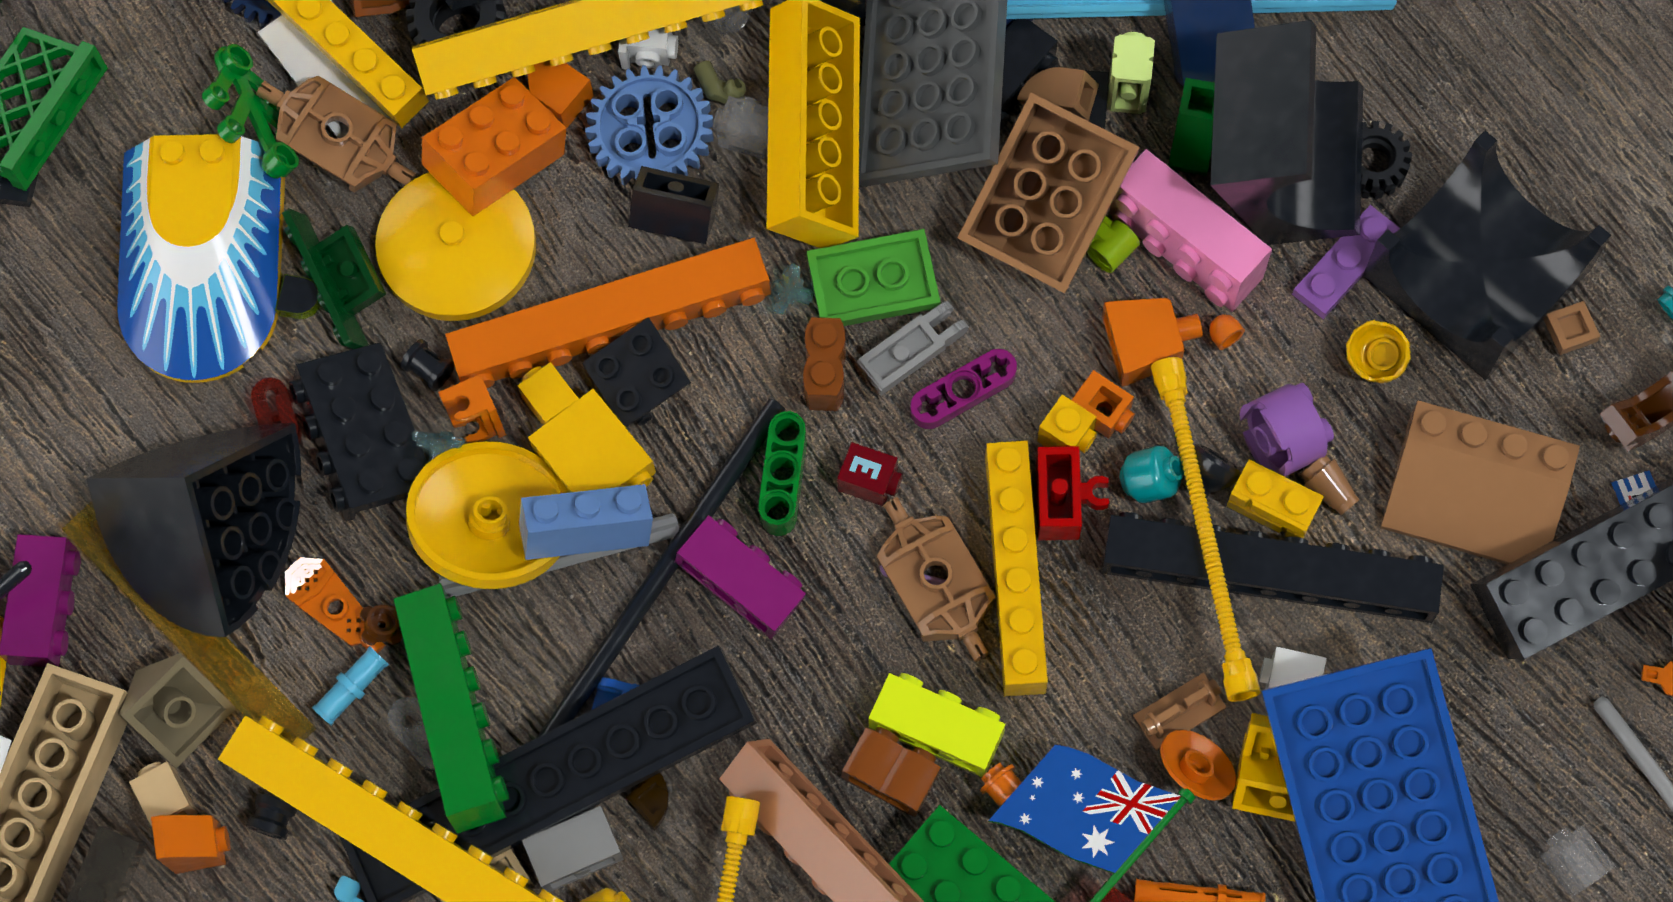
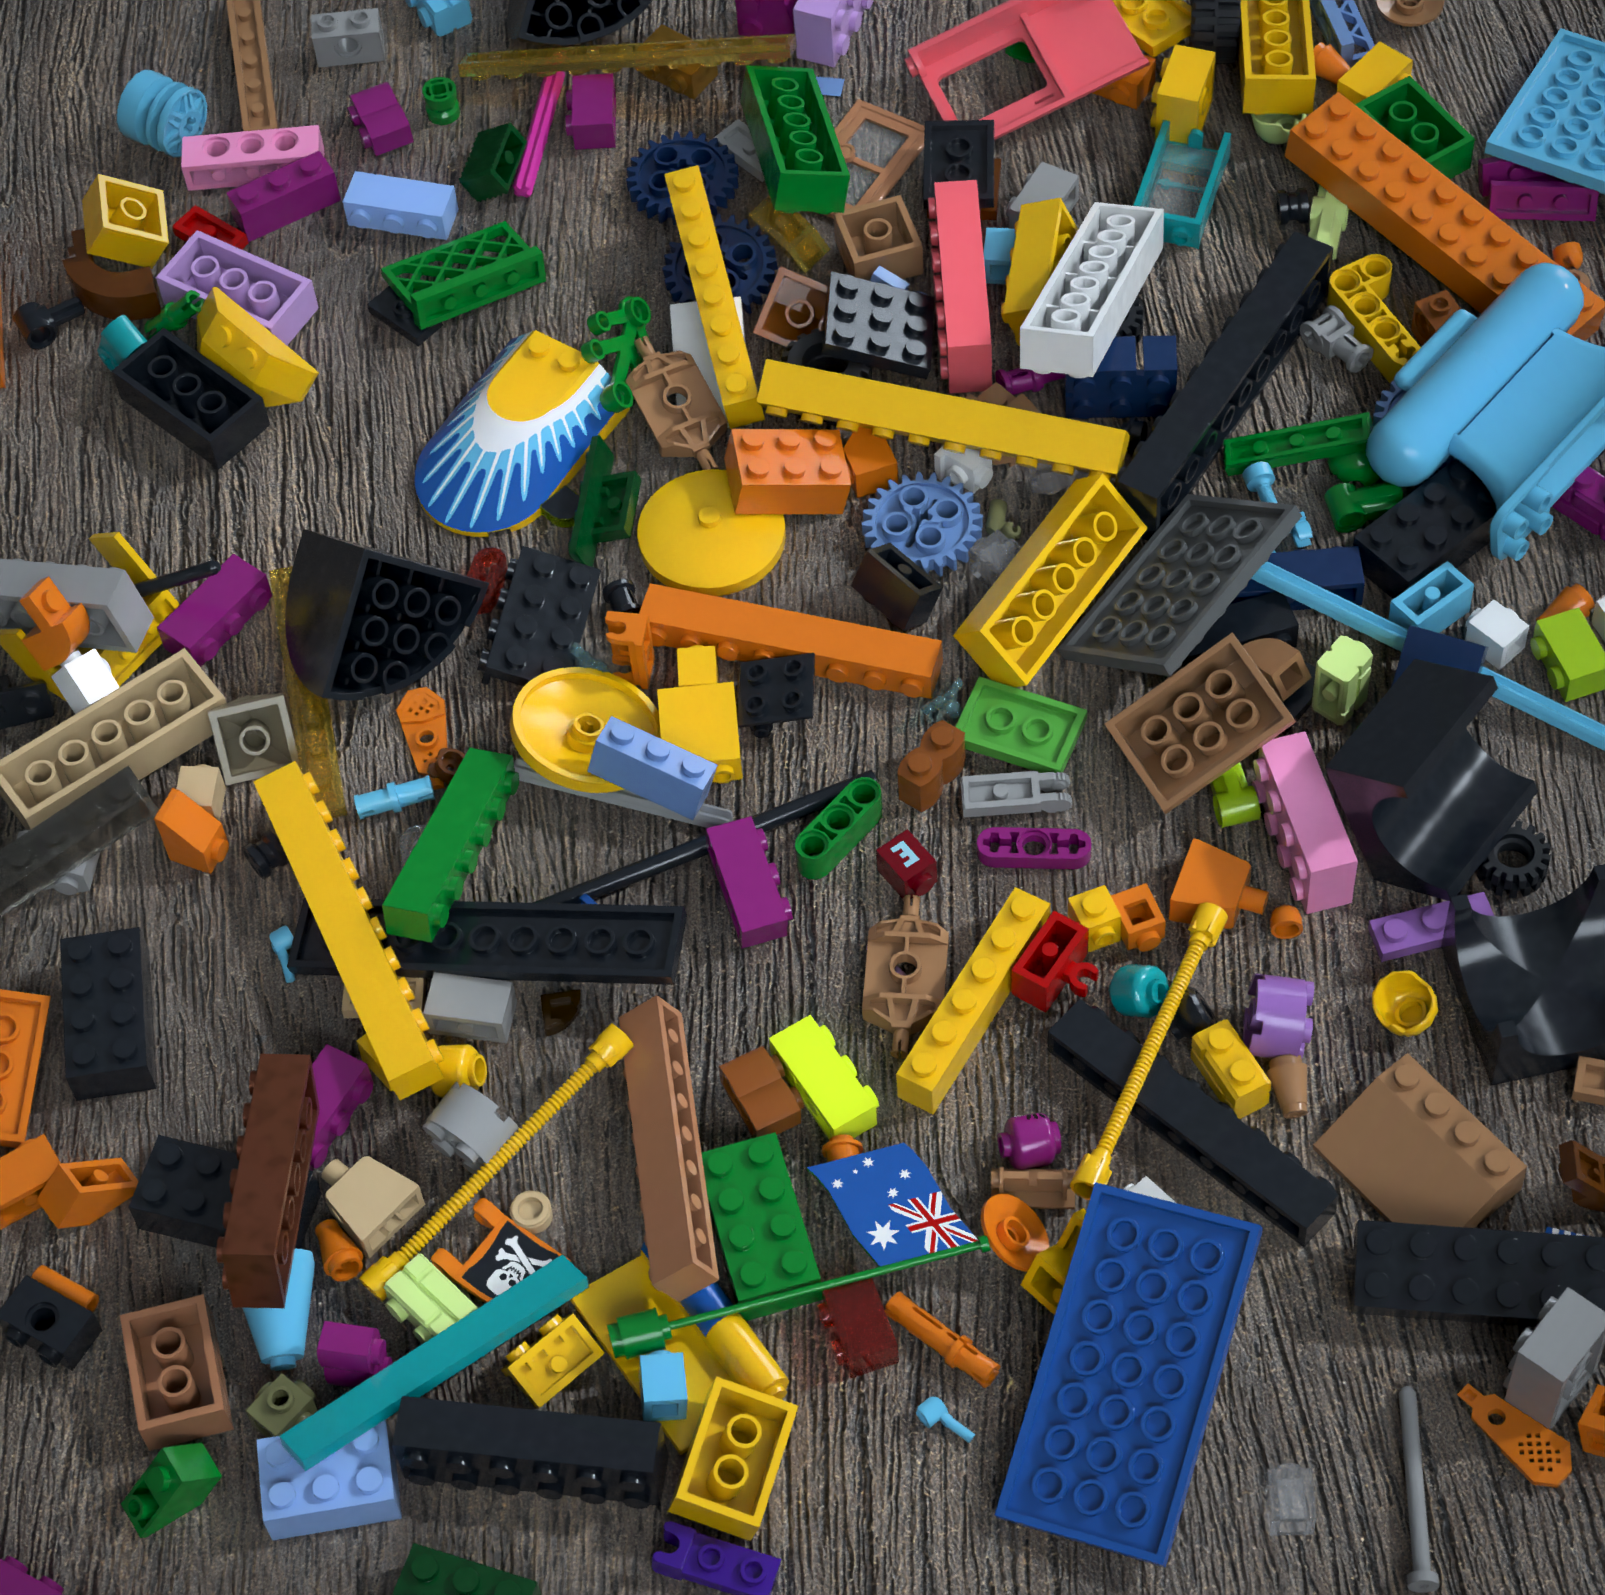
camera: 35 degrees right, 15 degrees down
none -> magenta head [997,1113,1062,1170]

